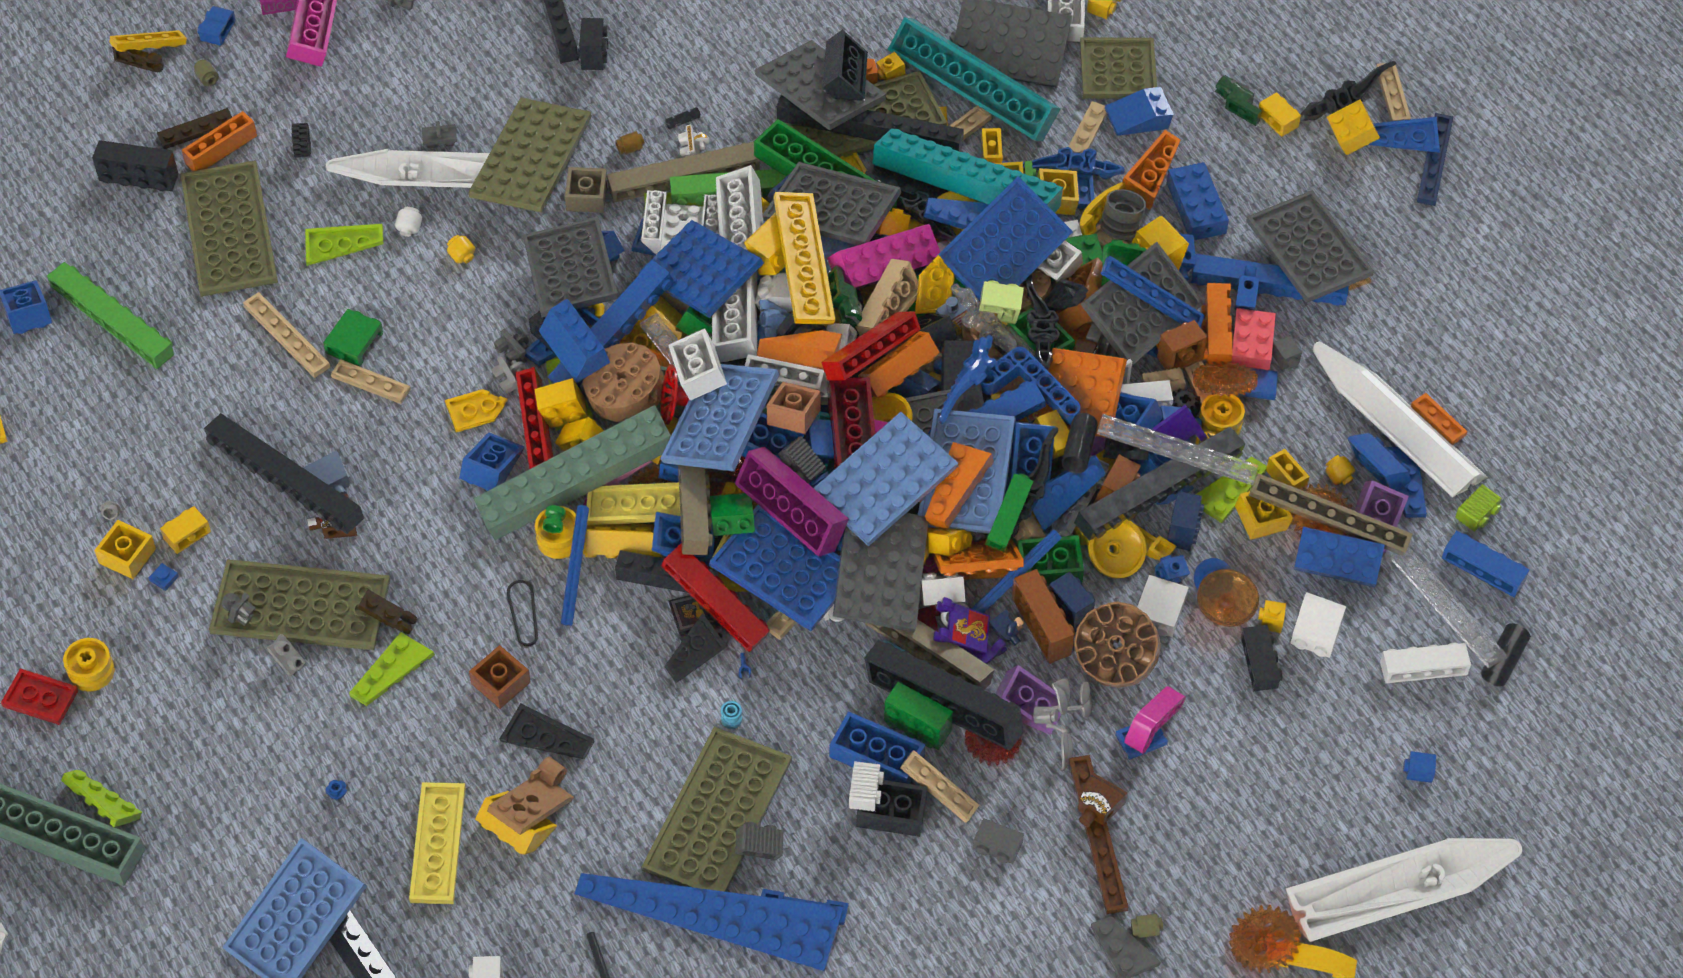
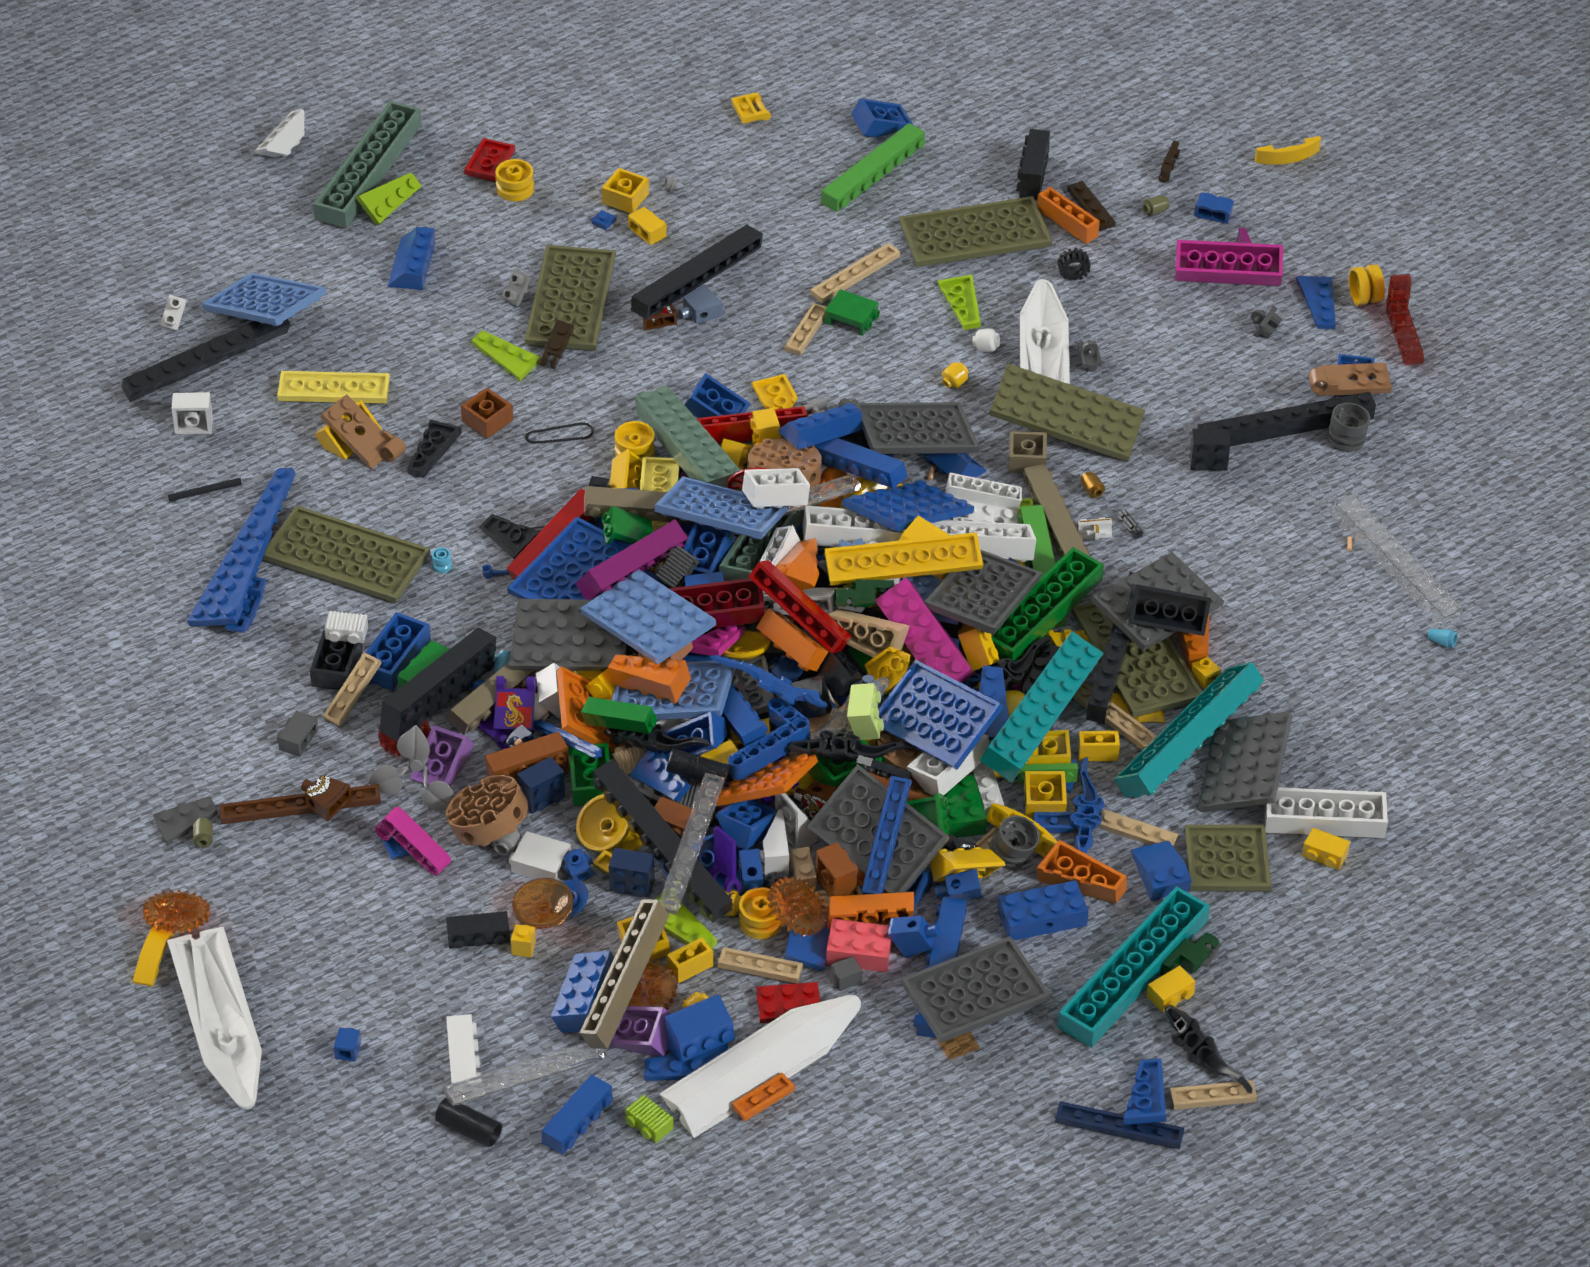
camera: 90 degrees right, 10 degrees down
yellow plate [109,30,187,52] -> none
dark grey hips [222,592,256,626] -> none
blue plate [326,780,347,800] -> none
green wheel [542,505,566,533] -> none
blue axle [561,505,589,626] -> none
dark grey brick [735,822,784,860] -> none
nougat brick [767,382,821,434] -> none
white slope [1290,592,1346,658] -> none
yellow brick [1327,99,1380,155] -> none
none -> blue slope [388,227,435,290]
none -> tan plate [718,947,803,983]
none -> red plate [756,982,820,1023]
none -> teal brick [1057,886,1210,1048]

